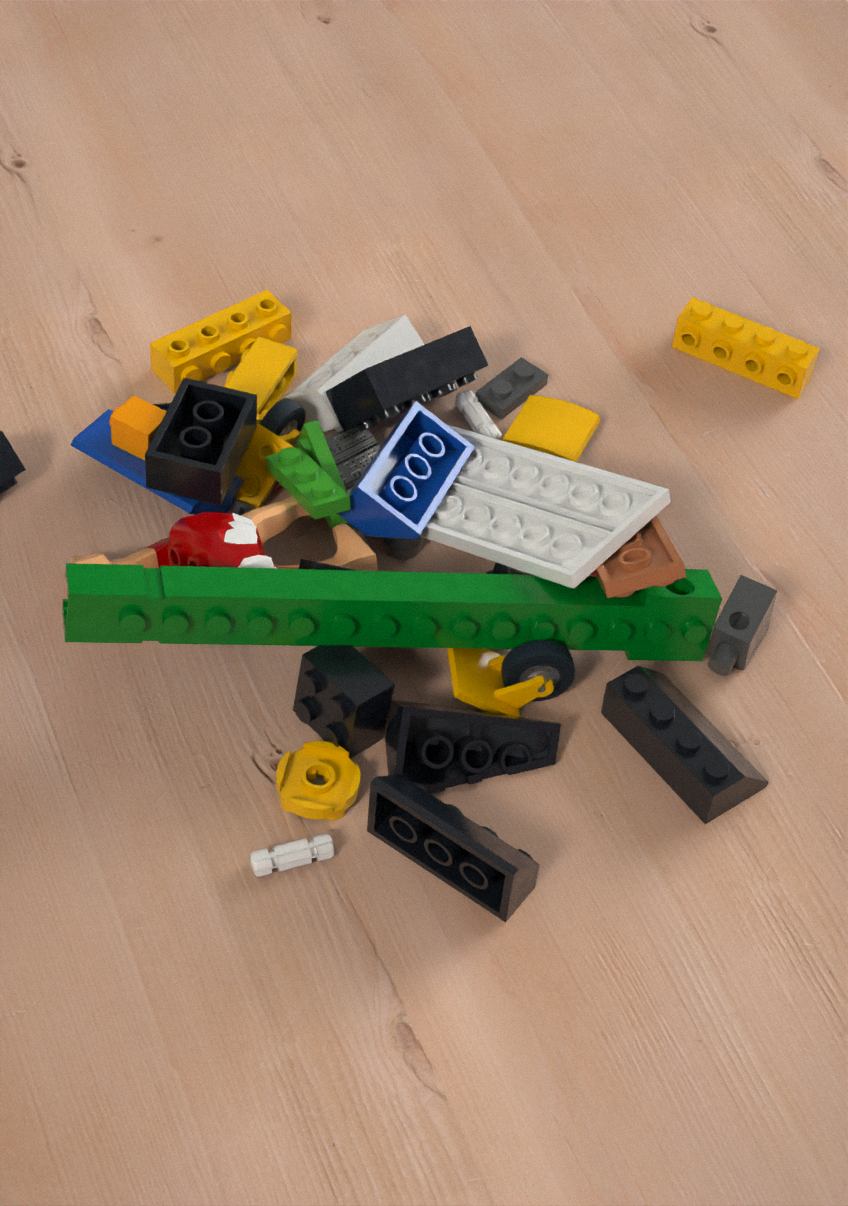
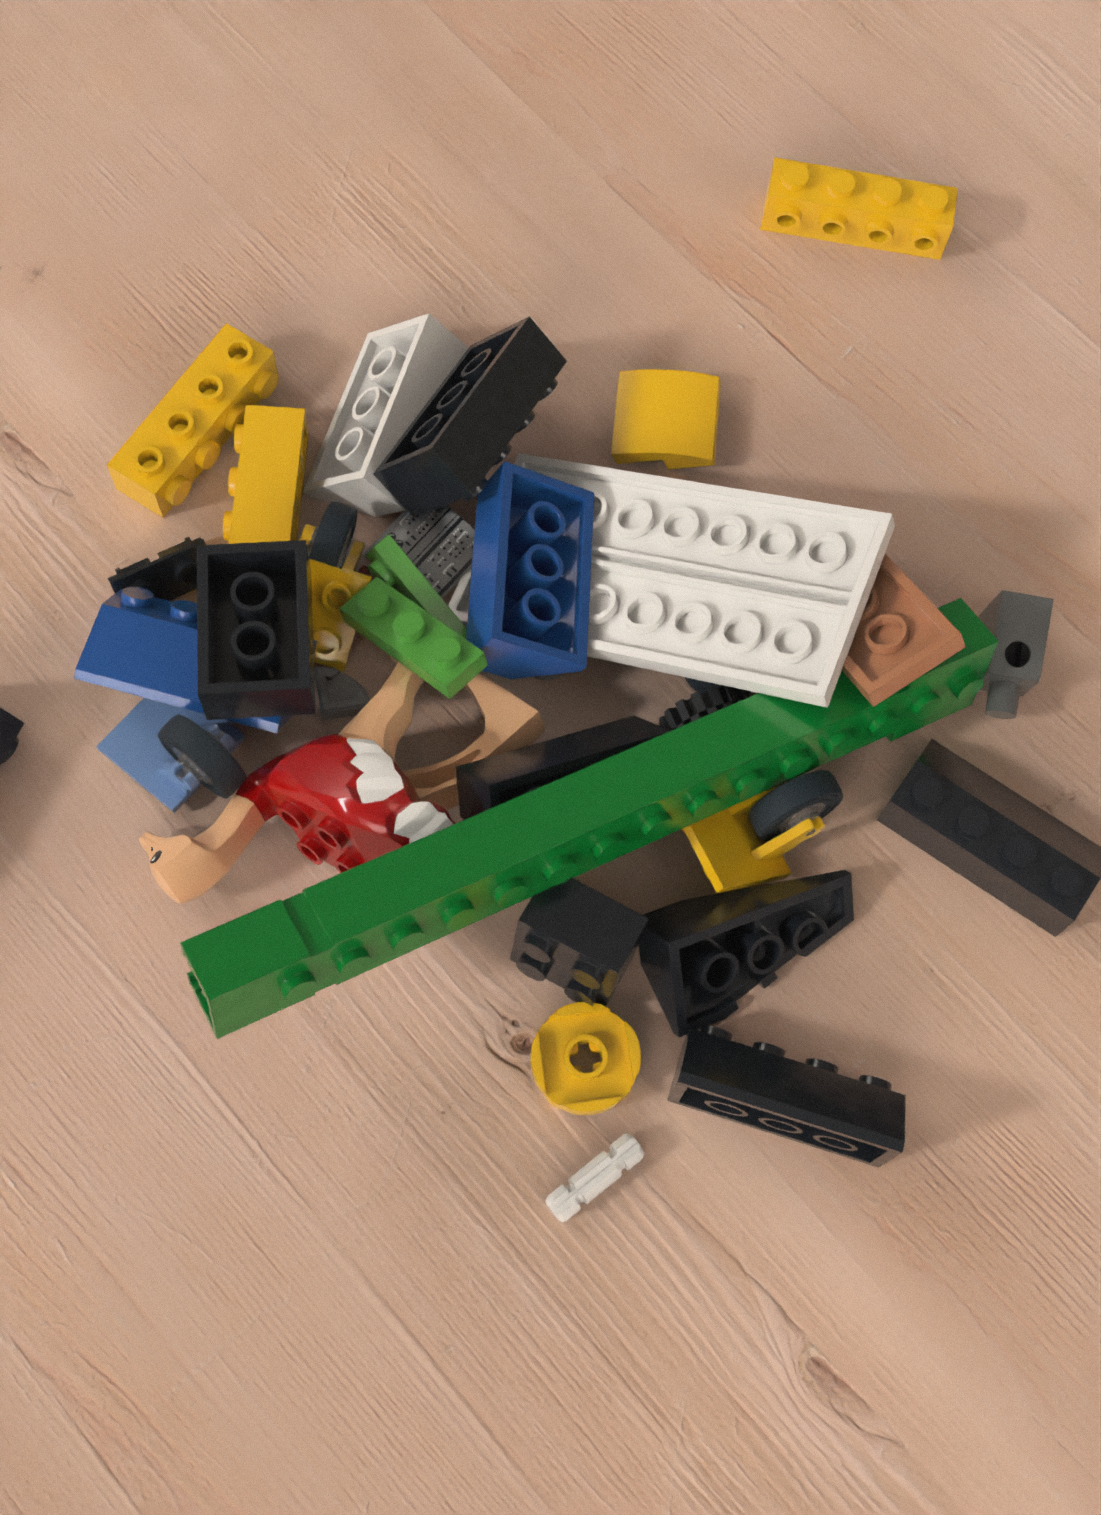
camera: 20 degrees left, 20 degrees up
light orange brick [109,395,167,461] -> none
white axle [455,390,501,440] -> none
dark grey plate [475,357,548,420] -> none
none -> medium blue plate [96,698,246,813]

